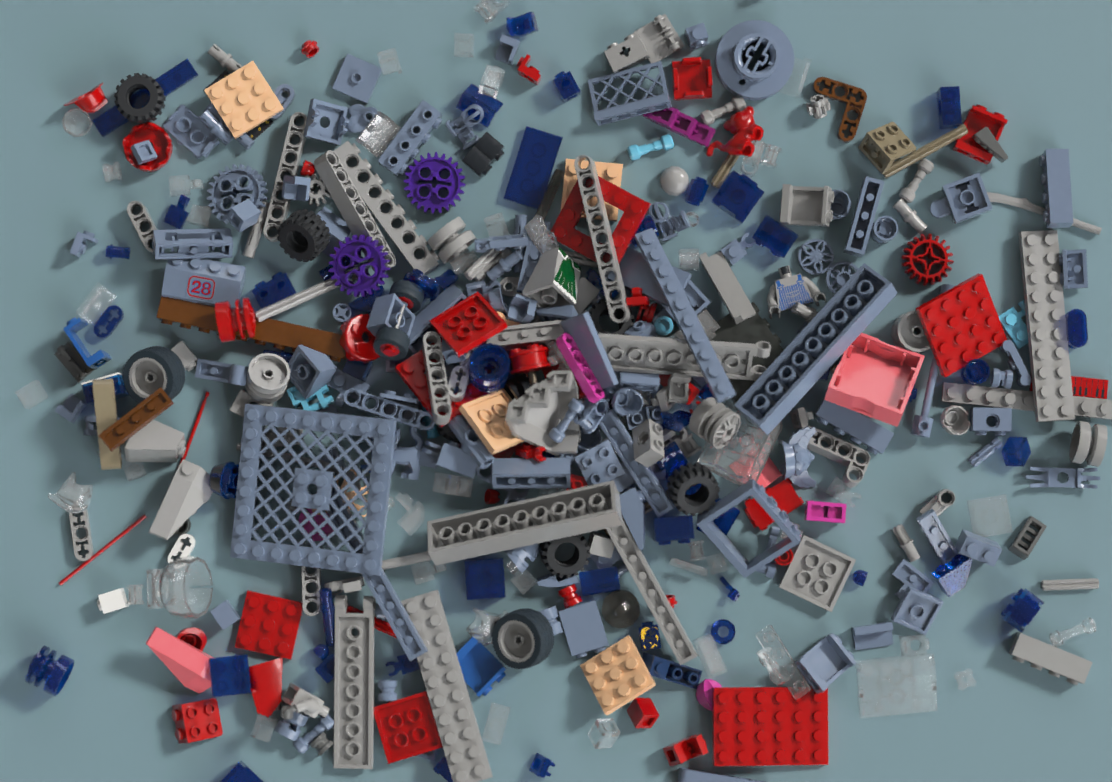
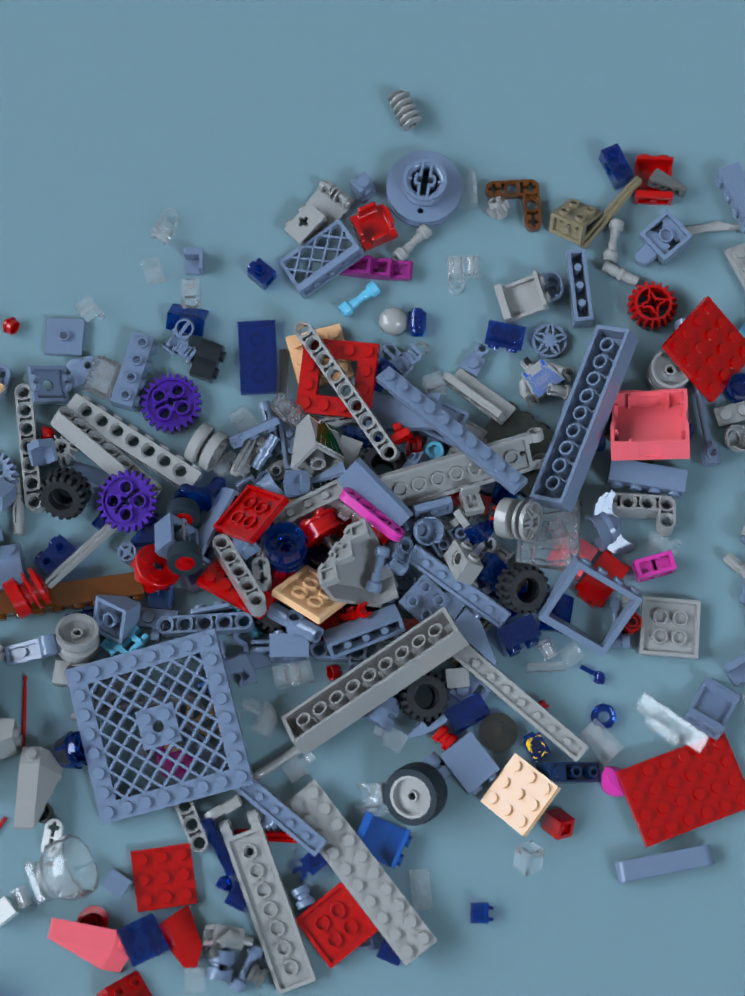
camera: 20 degrees left, 10 degrees down
clear blue brick [464,558,506,600] -> none
clear blue bracket [506,12,539,38] -> none
red bracket [516,54,541,85] -> none
red brick [663,734,709,766] -> none
red animal [706,106,764,157] -> none
dark tan axle [711,154,740,189] -> none
clear blue panel [711,170,765,223] -> none
light grey tile [790,407,814,430] -> none
sand blue wheel [826,261,858,295] -> none
clear blue hinge [853,570,868,587] -> none
sand blue wheel [870,216,898,244] -> none

